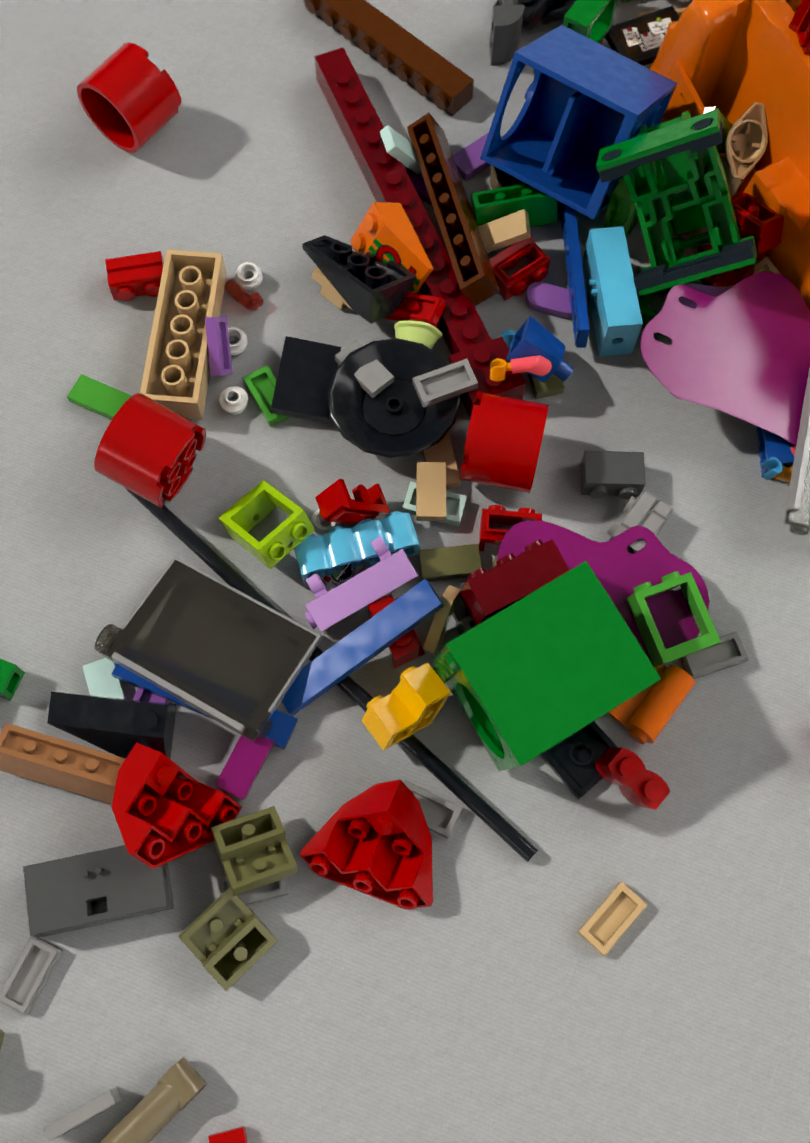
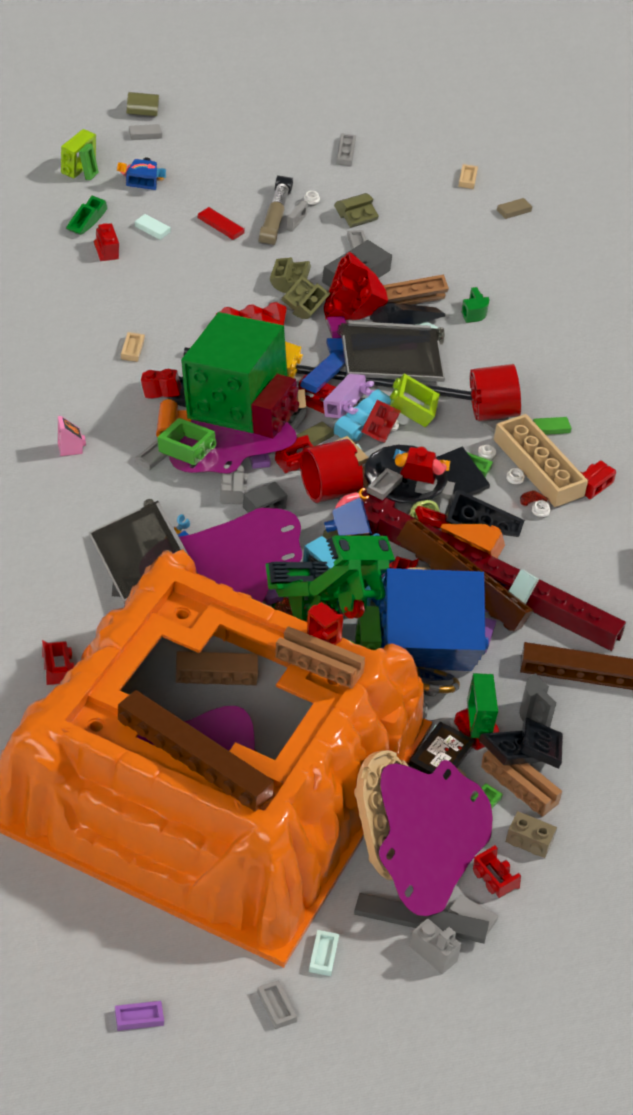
camera: 140 degrees right, 25 degrees down
medium lavender tile [205,316,233,376] -> none
none -> red torso [393,446,450,484]

